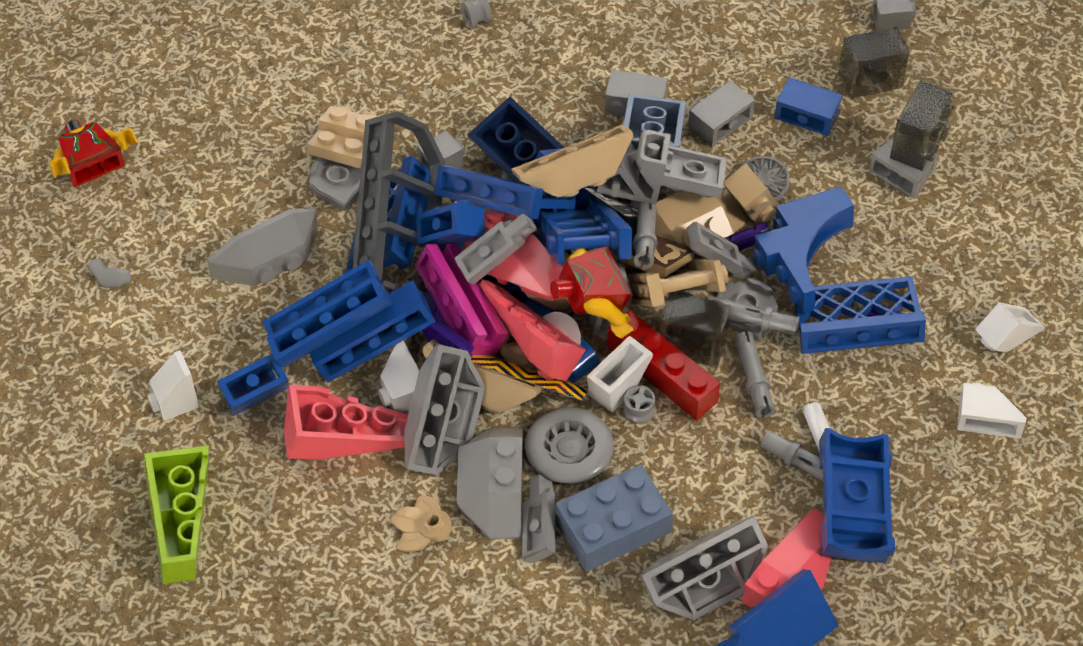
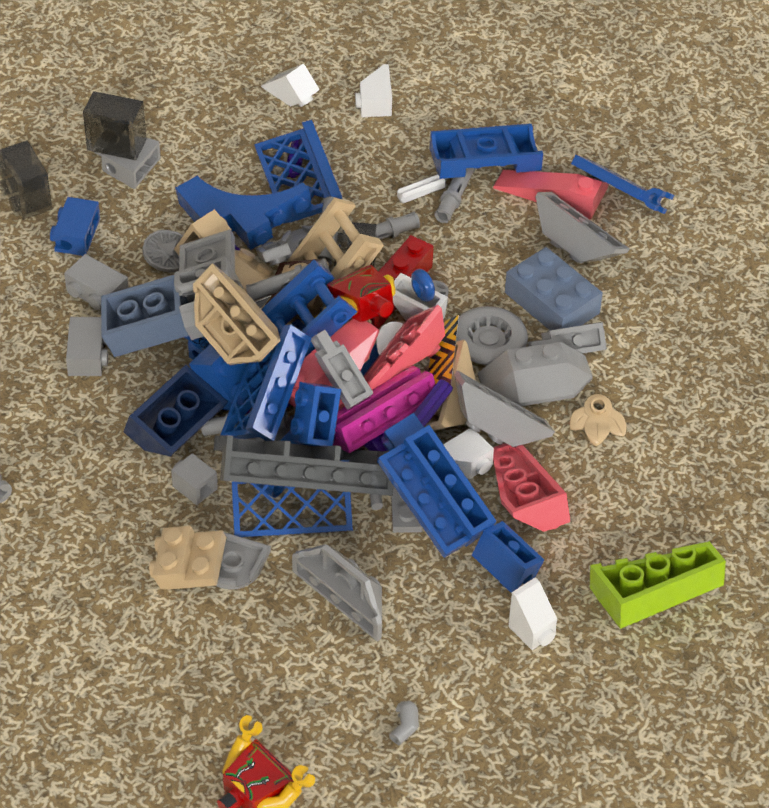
camera: 105 degrees left, 5 degrees down
none -> blue piece [411,269,435,302]

